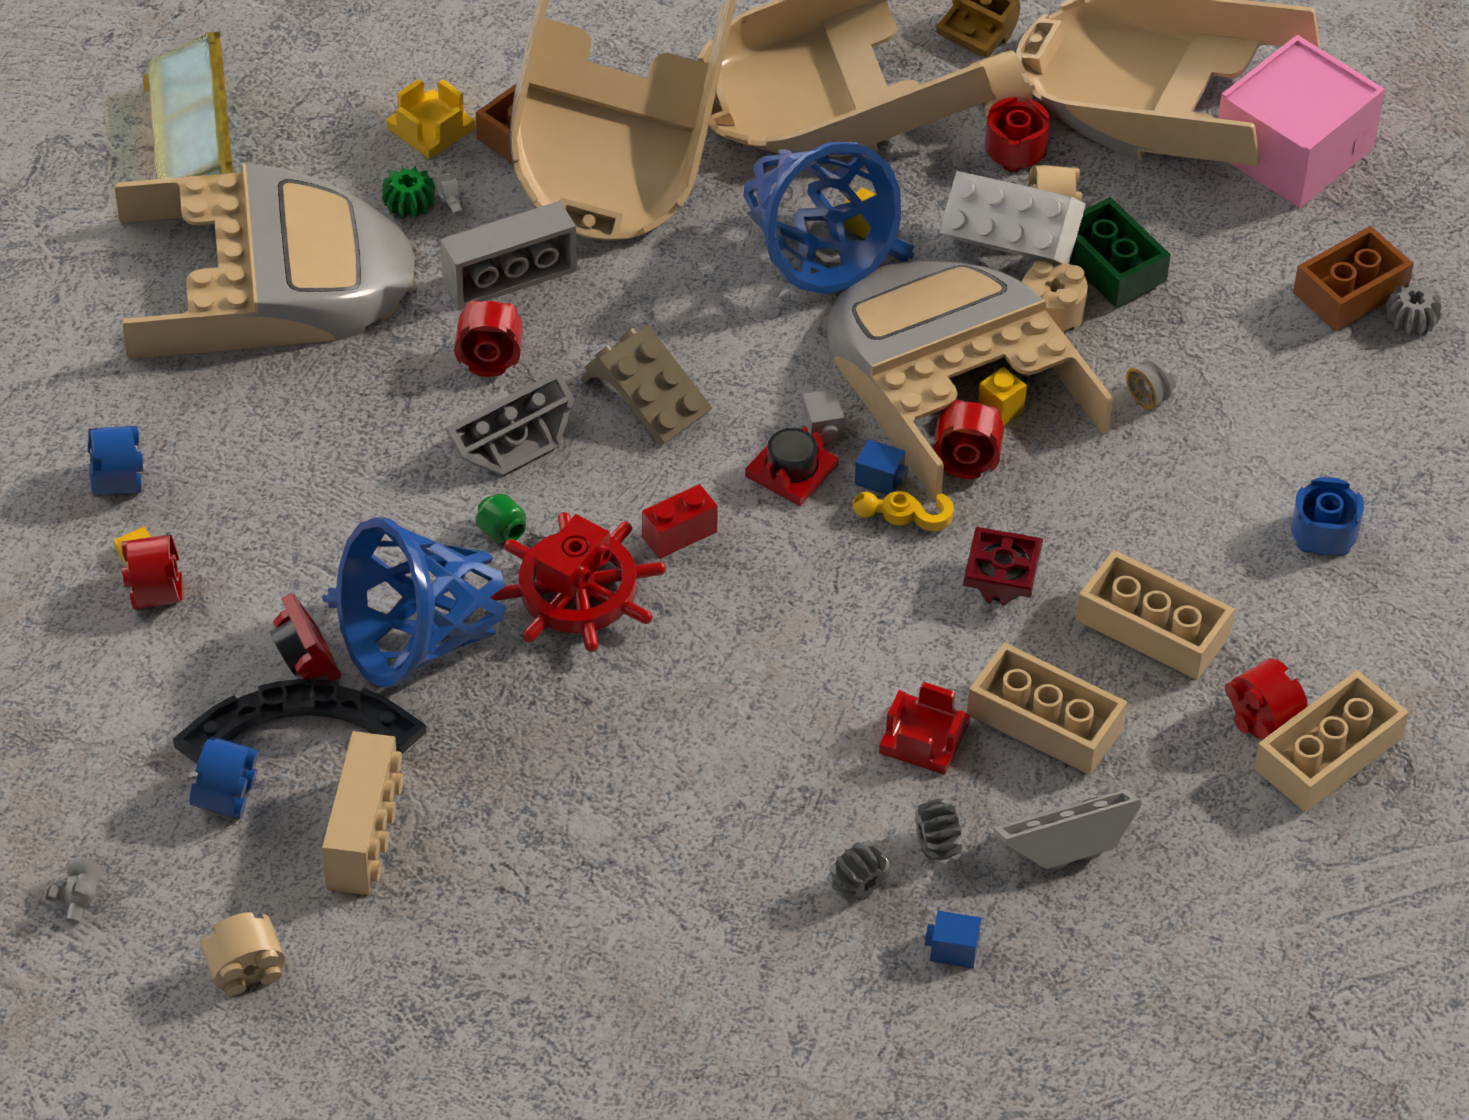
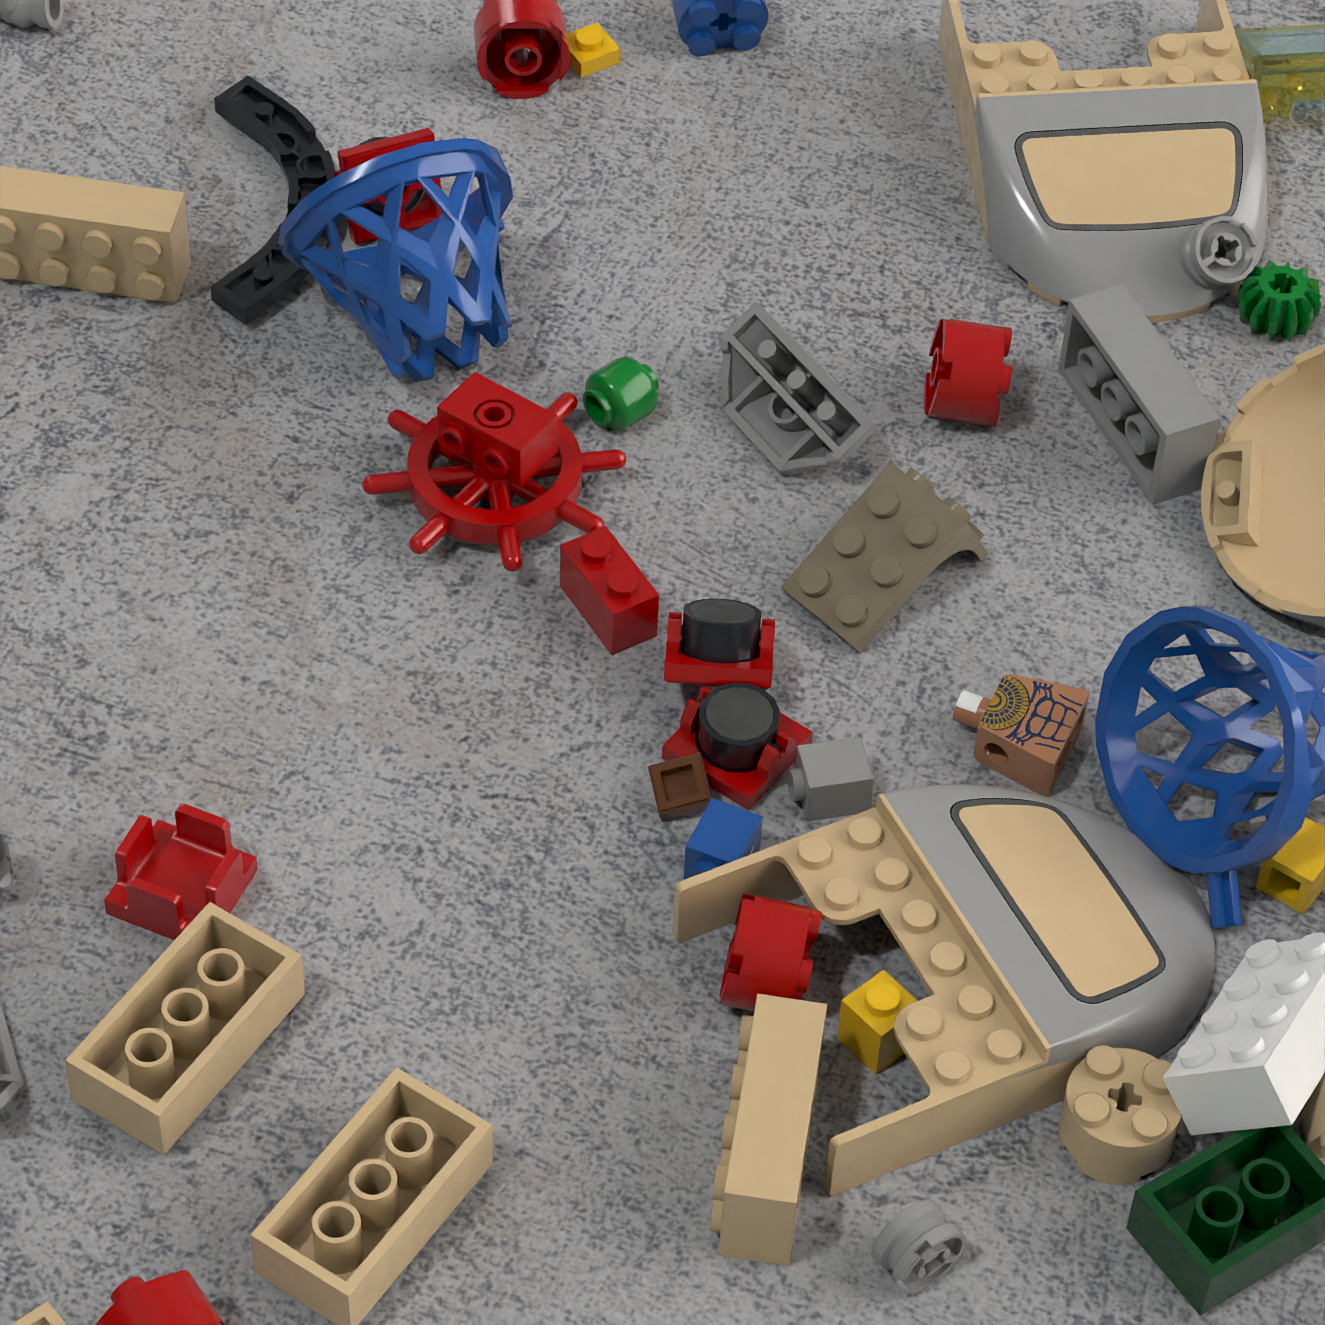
camera: 90 degrees right, 0 degrees up
blue brick [189,737,259,819] -> none
white piece [435,173,463,215] -> none
yellow piece [852,491,954,531] -> none
dark red piece [963,527,1043,606] -> none
none -> reddish brown tile [648,752,712,822]
none -> piece [663,599,776,690]
none -> tan brick [710,994,827,1266]
none -> nougat torso [953,674,1090,797]
none -> light grey wheel [1180,216,1258,289]

